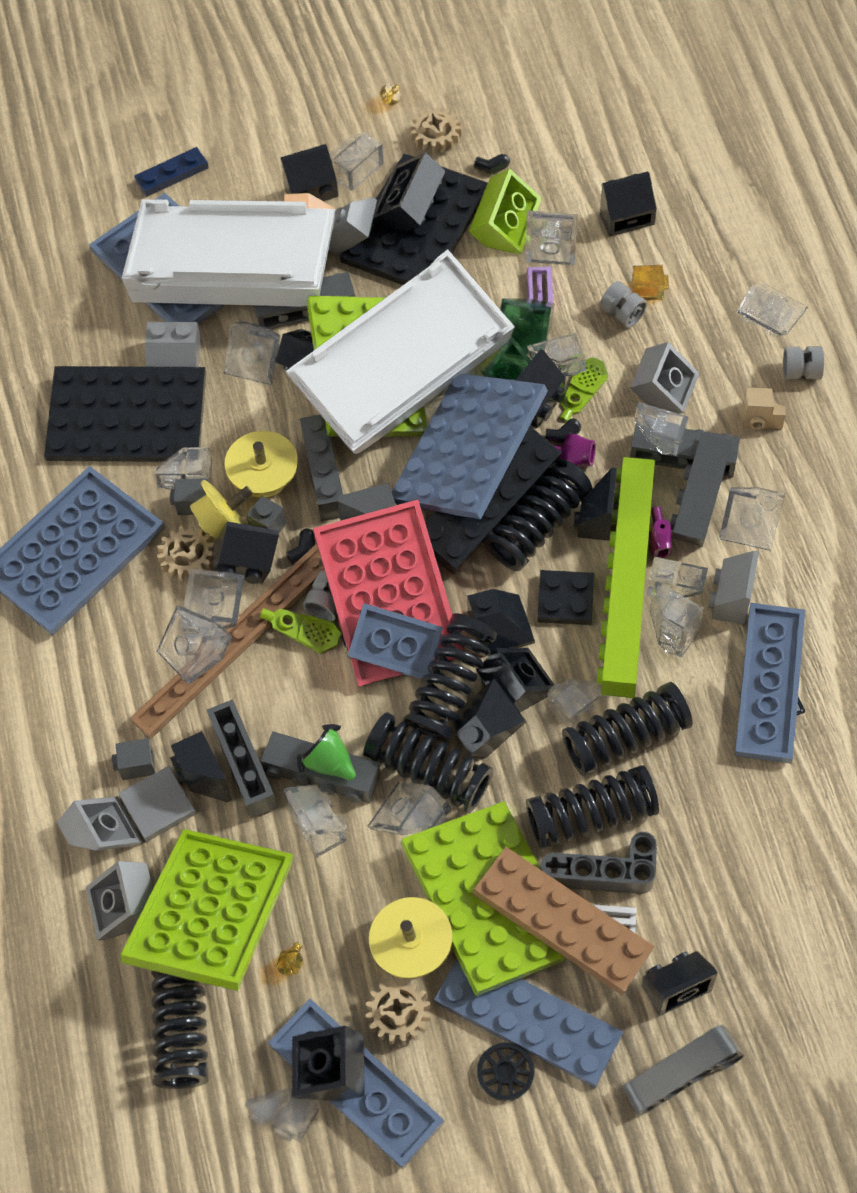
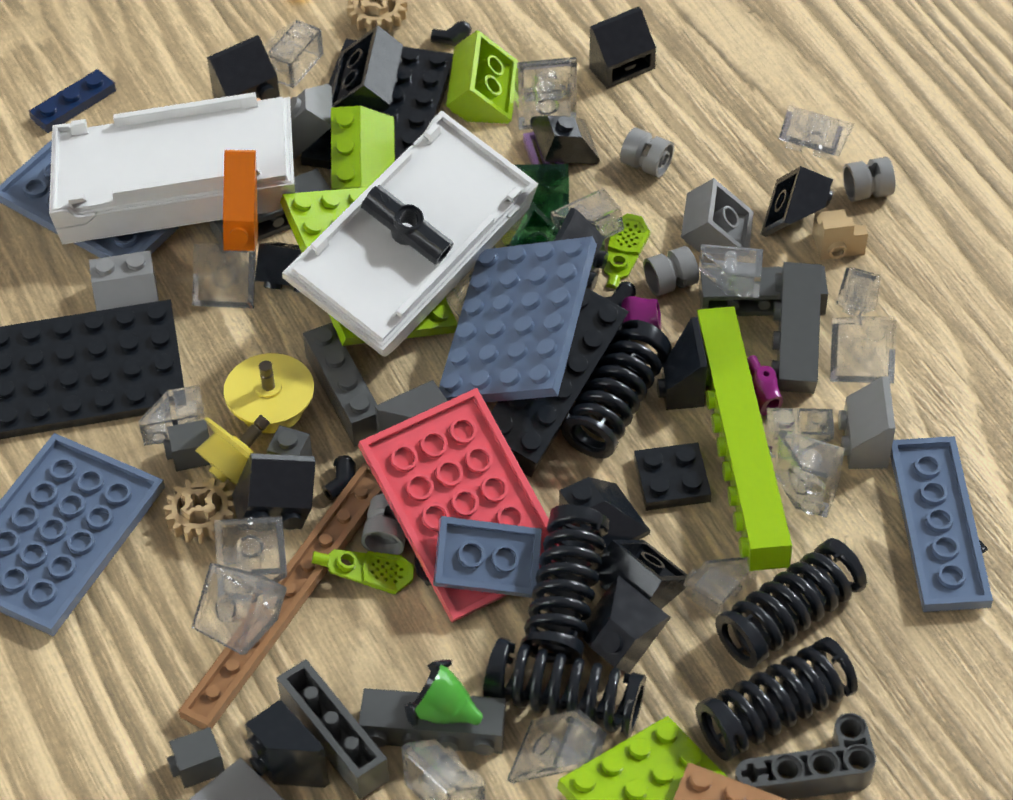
camera: 15 degrees left, 10 degrees down
clear yellow brick [632,265,669,300] -> none
none -> orange slope [223,150,258,251]
none -> lime slope [331,106,395,190]
none -> black piece [361,185,454,265]
none -> black slope [530,115,600,164]
none -> light grey wheel [643,246,699,297]
none -> black slope [760,166,833,237]
none -> clear slope [836,267,881,317]

